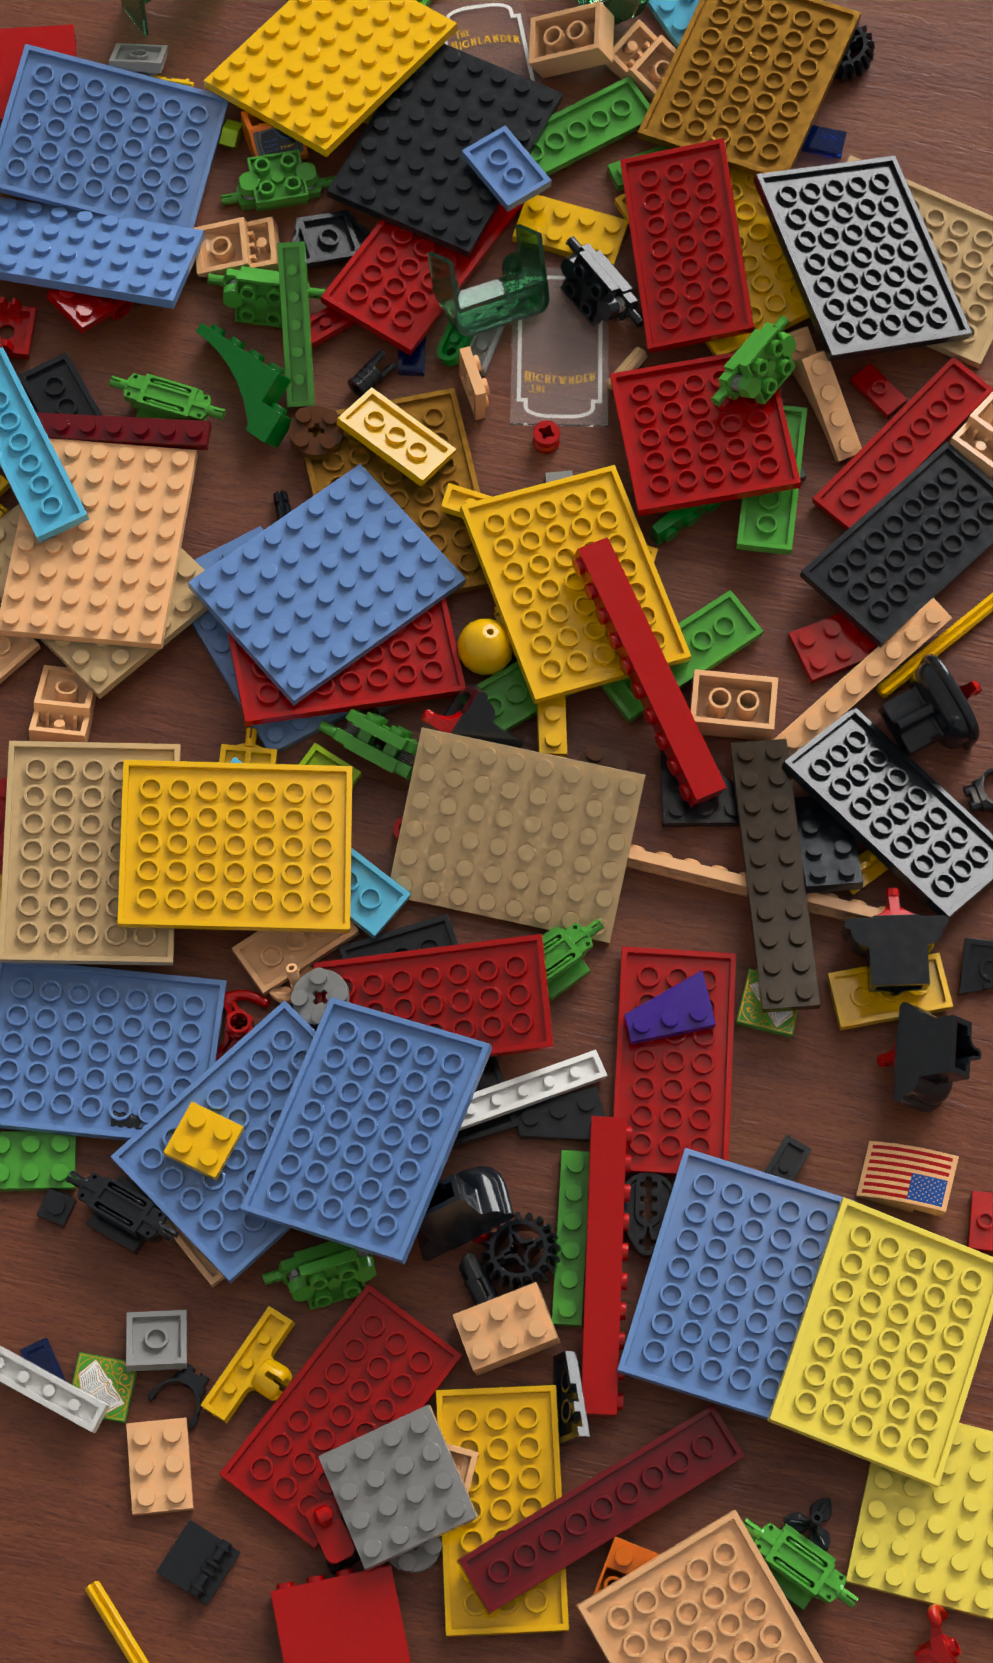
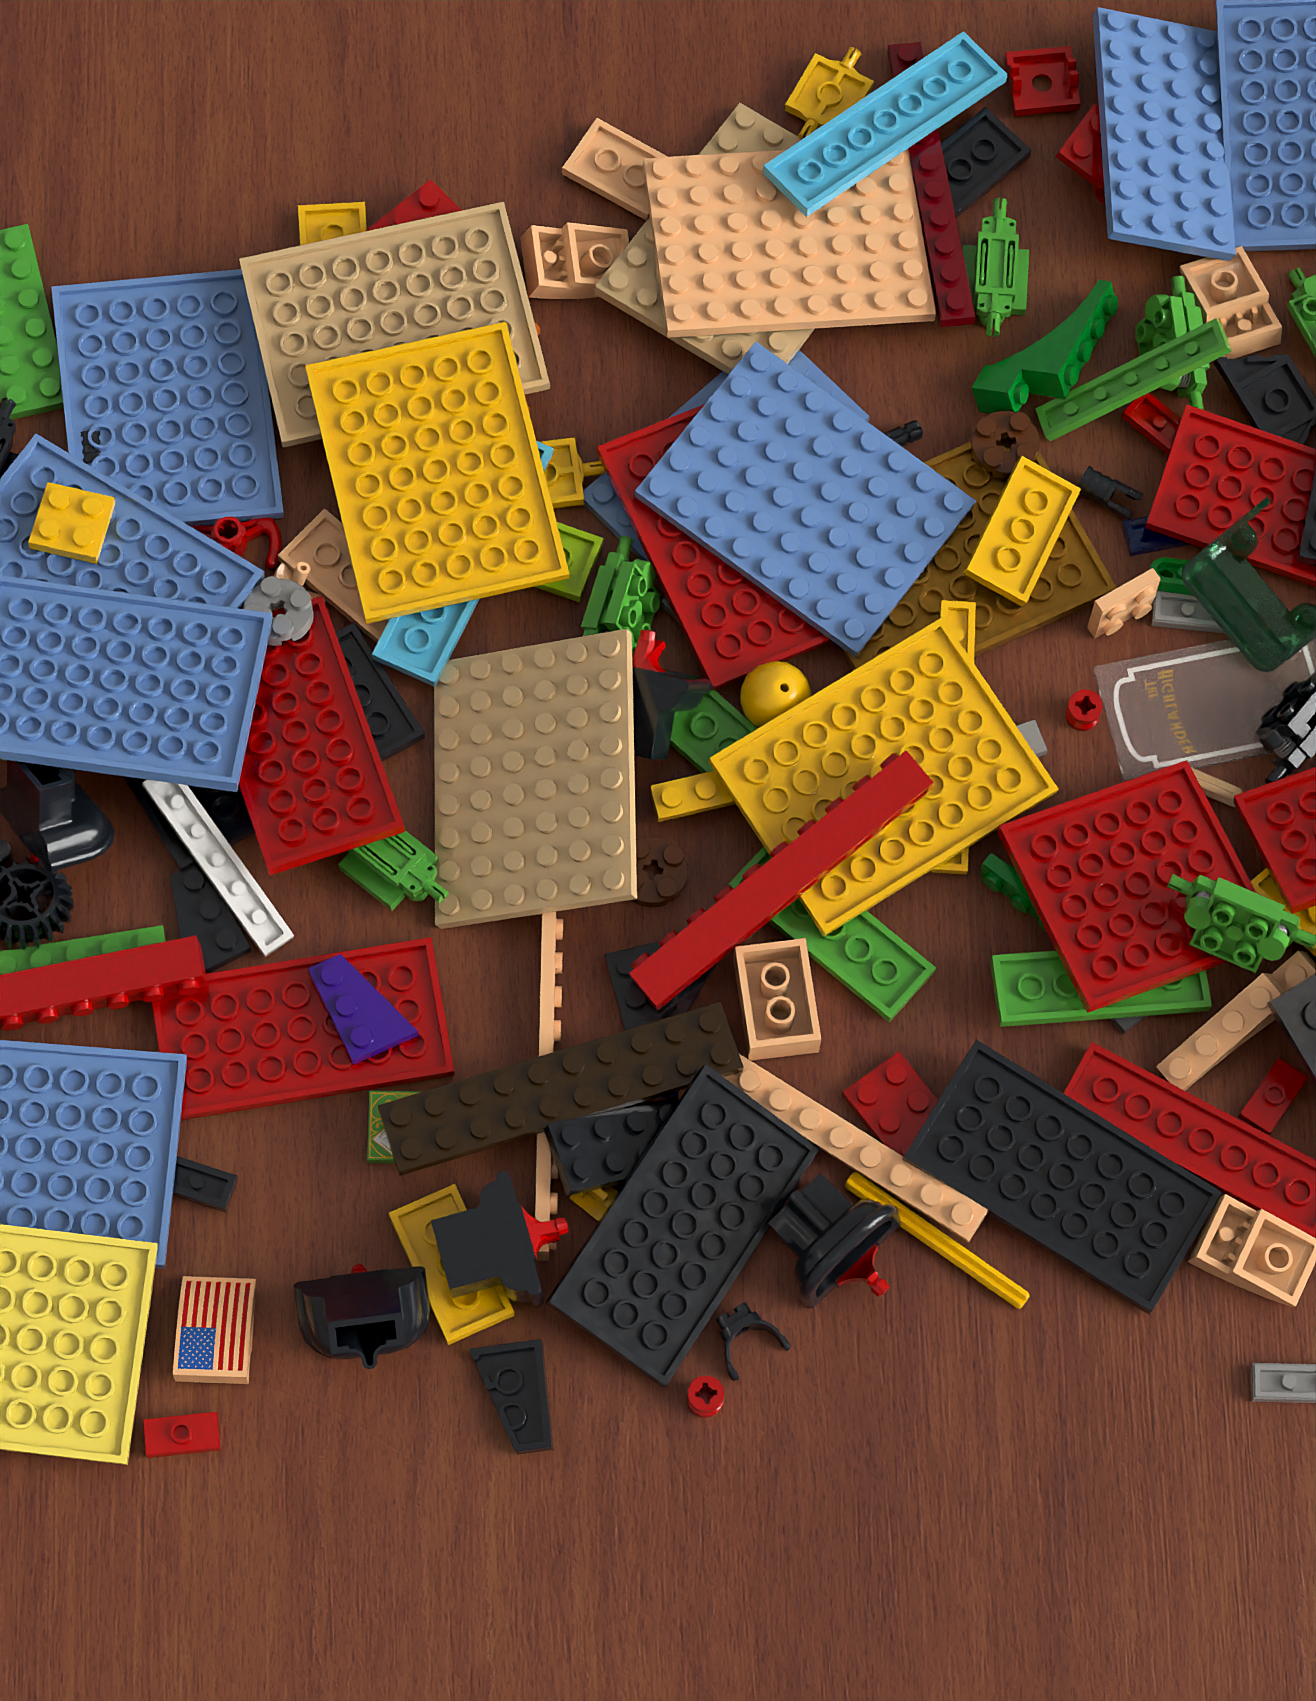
camera: 75 degrees right, 0 degrees up
black piece [624,1172,673,1259] -> none

